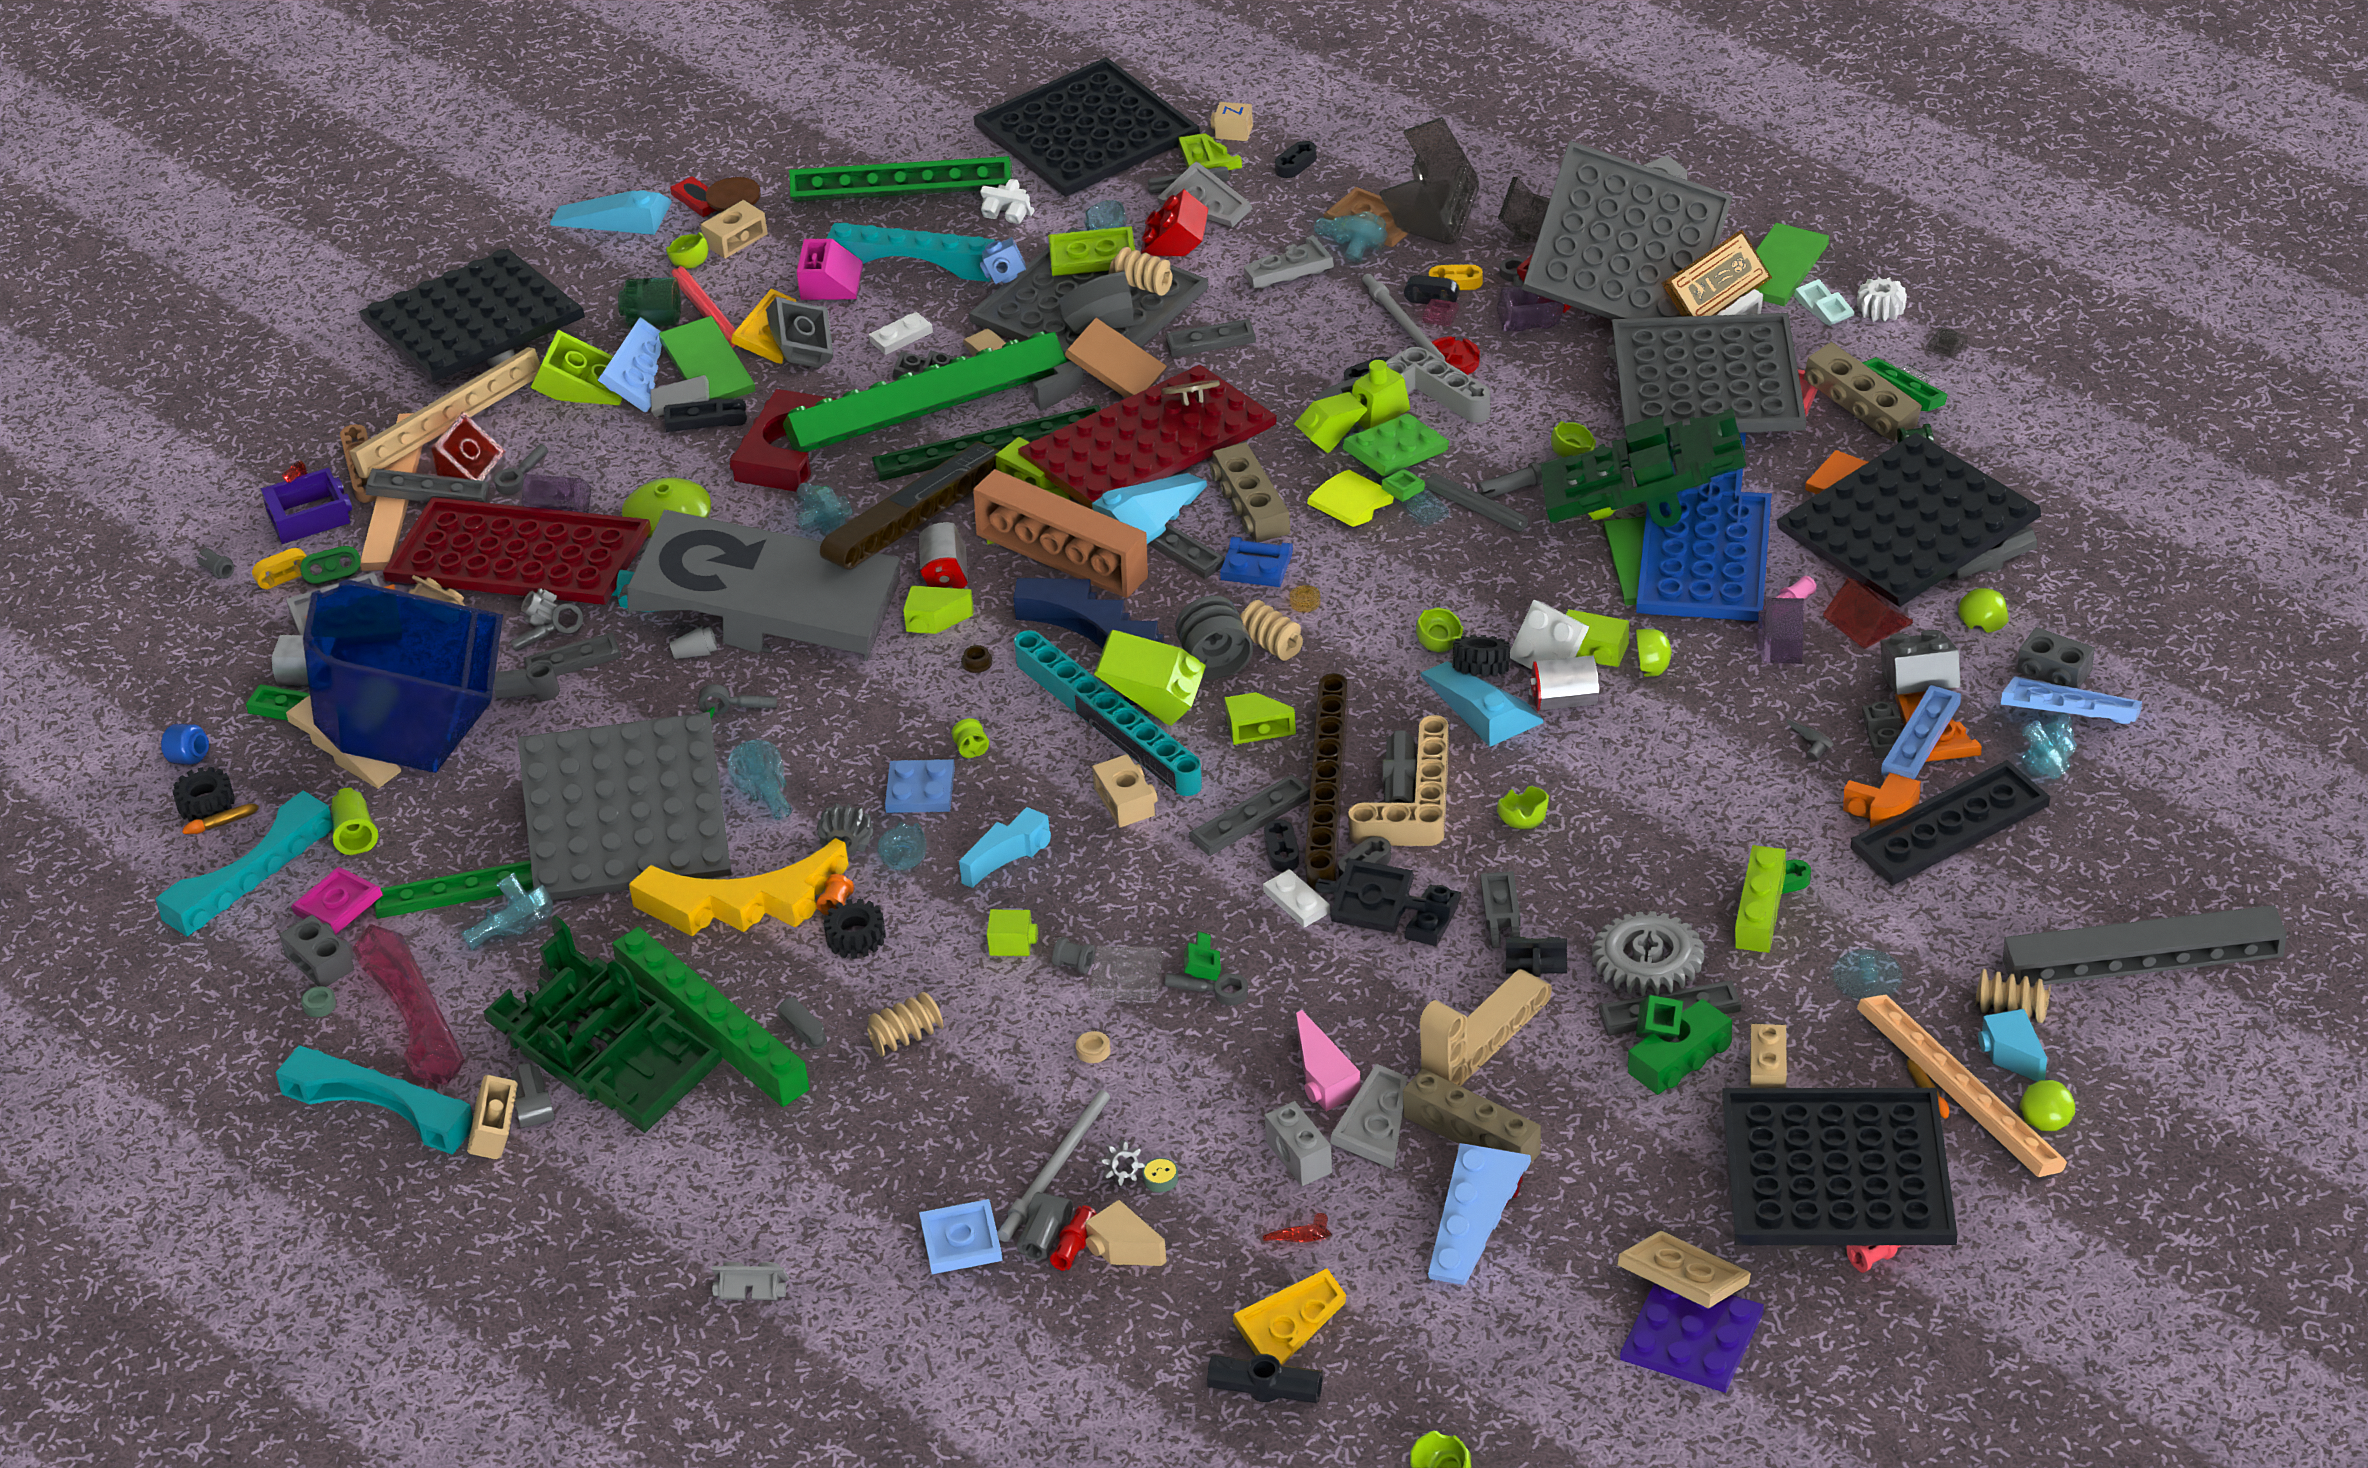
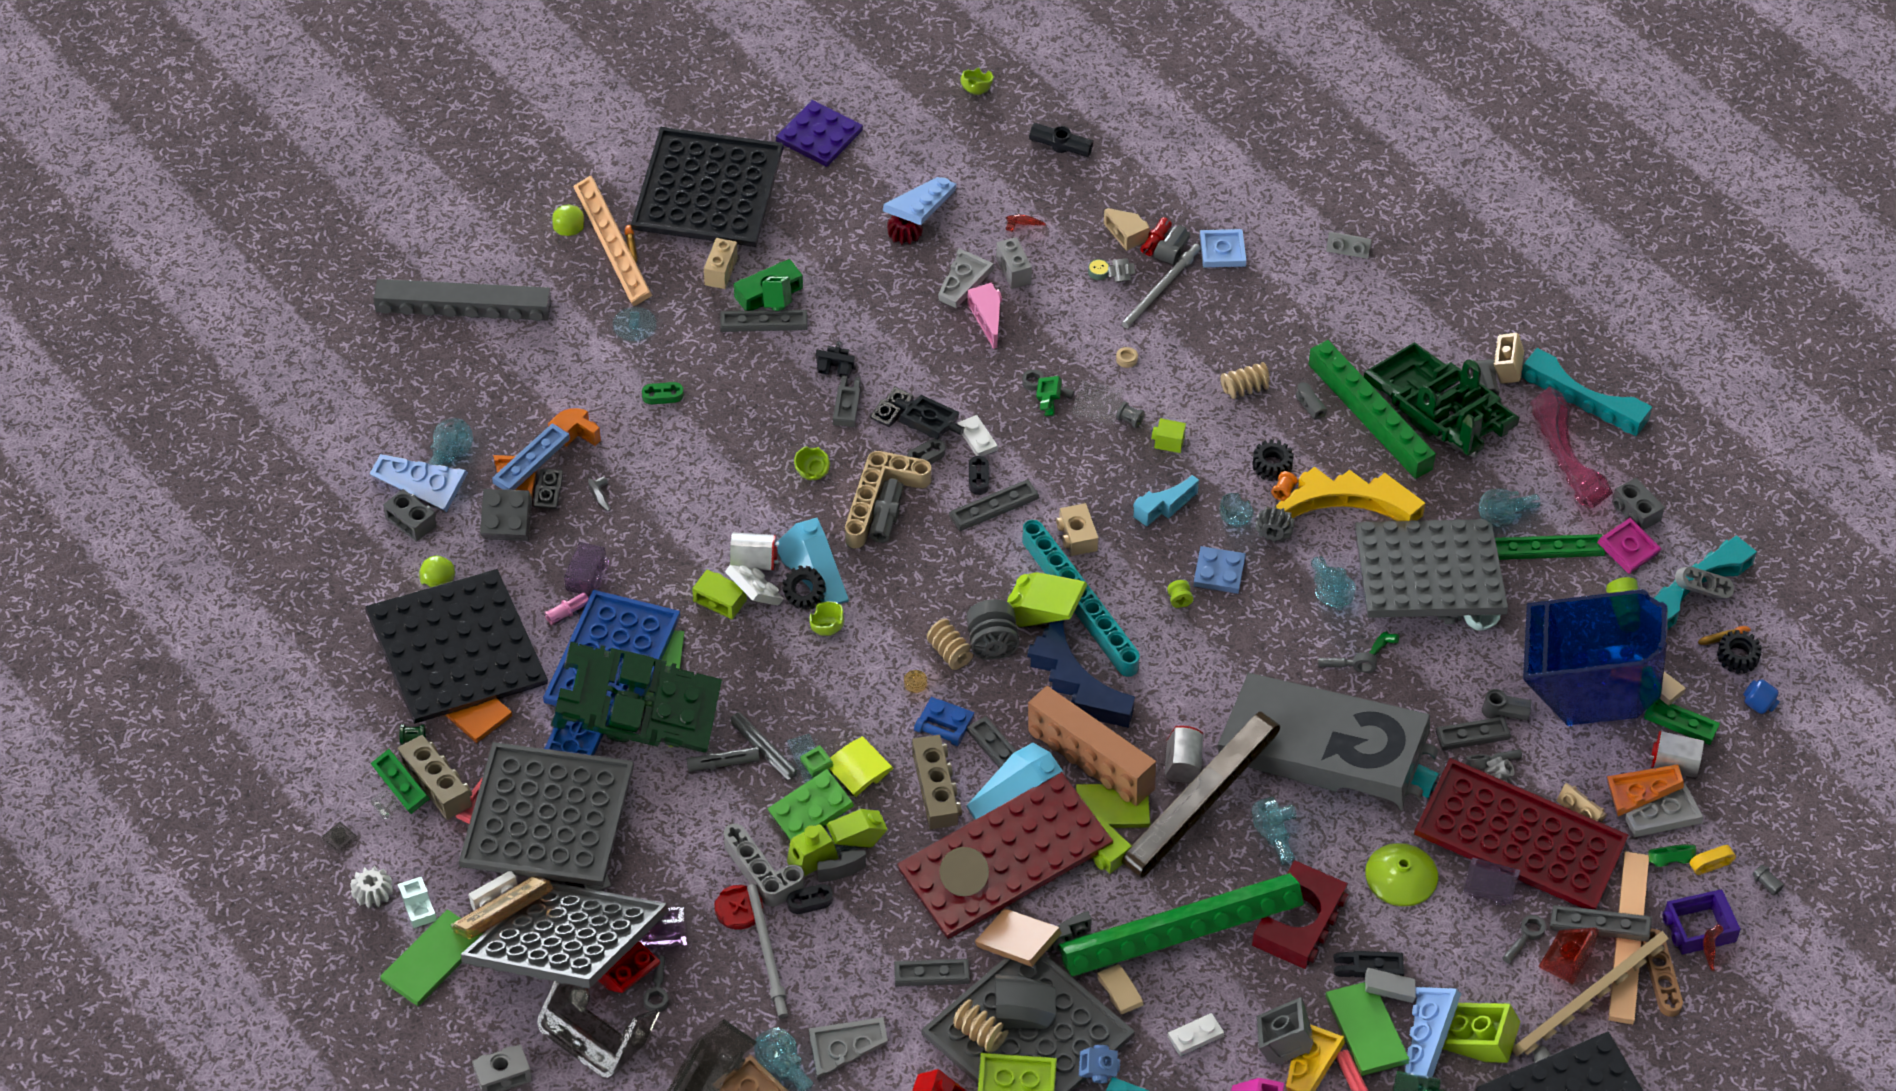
camera: 175 degrees left, 10 degrees up
sand green tile [301,986,337,1017] -> none
dark green tile [872,405,1101,481] -> none
dark grey slope [892,350,957,378] -> none
lime slope [903,586,974,634] -> none
dark brown plate [961,645,993,673] -> none
lime slope [1225,692,1296,745] -> none
yellow wing [1233,1268,1346,1365] -> none
dark brown beam [1305,673,1348,893] -> none
dark tan brick [1403,1068,1541,1167] -> none
black beam [1404,275,1460,307] -> none
tan beam [1420,969,1552,1086] -> none
clear pink tile [1422,299,1459,327] -> none
yellow beam [1429,264,1483,291] -> none
lime hair [1550,421,1596,458] -> none
light grey gear [1592,911,1704,996] -> none
tan tile [1617,1231,1751,1309] -> none
lime hair [1636,629,1672,677] -> none
lime brick [1735,845,1786,953] -> none
clear red slope [1823,577,1913,649] -> none
black plate [1850,760,2050,886] -> none
tan piece [1975,969,2051,1023] -> none
medium azure slope [1978,1009,2047,1081] -> none
none -> light grey beam [1675,567,1734,599]

